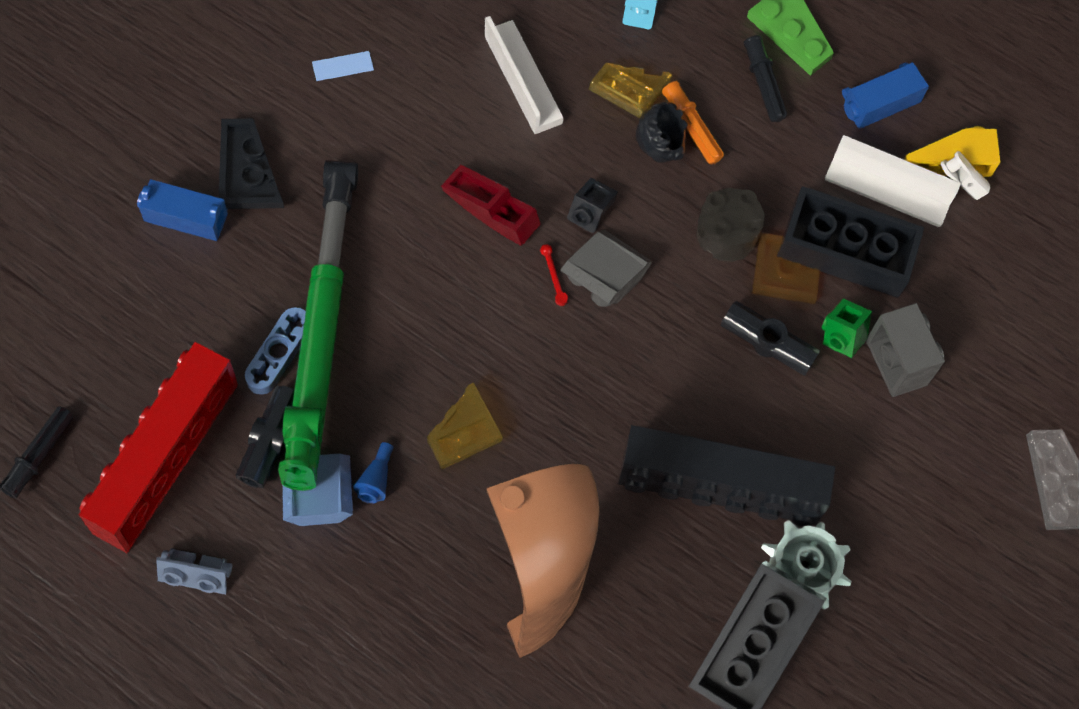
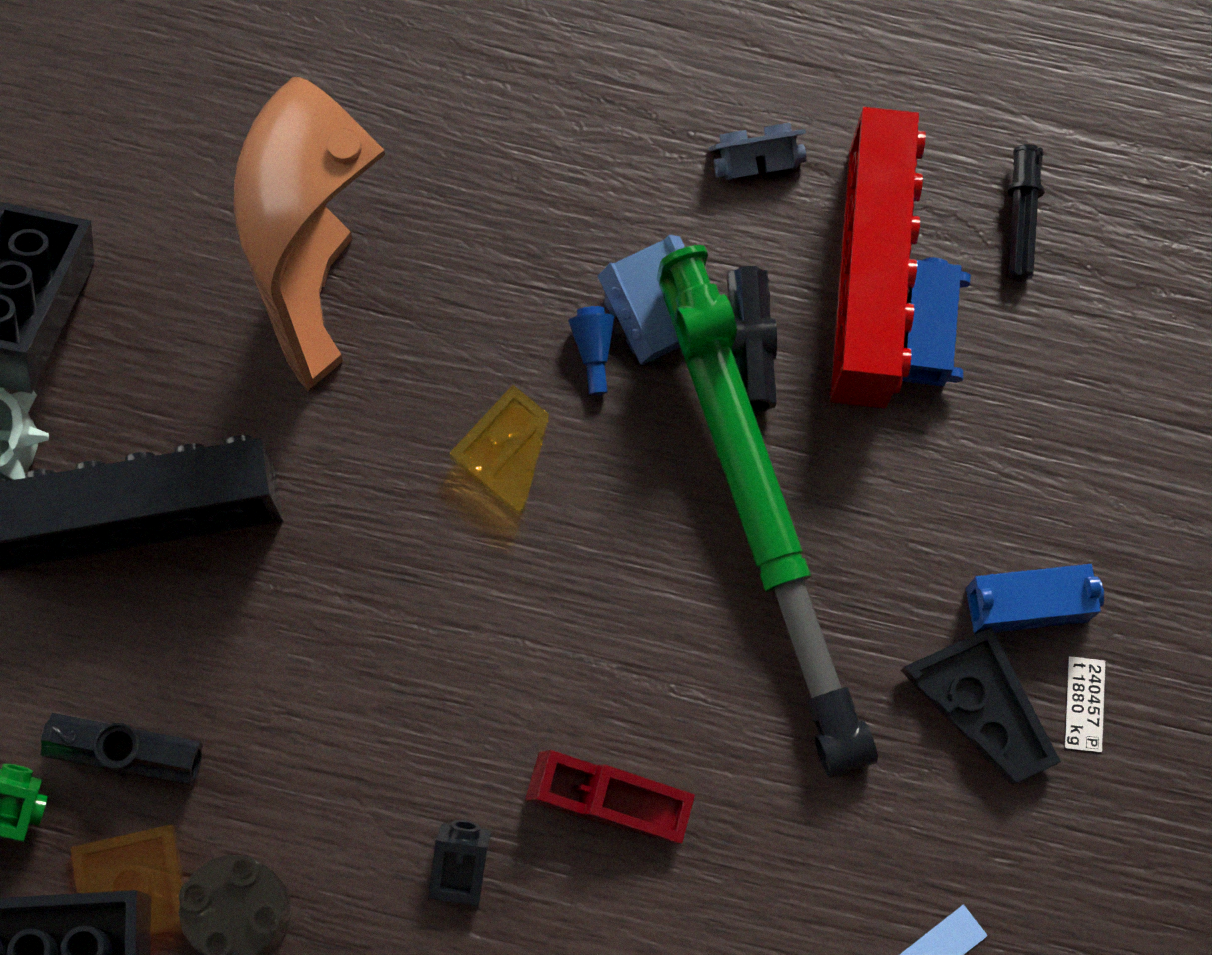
camera: 160 degrees right, 5 degrees up
medium blue beam [245,307,306,395] -> none
red hinge [540,244,568,306] -> none
dark grey slope [561,229,653,307] -> none
none -> blue brick [902,257,971,386]
none -> white sticker [1065,656,1105,752]

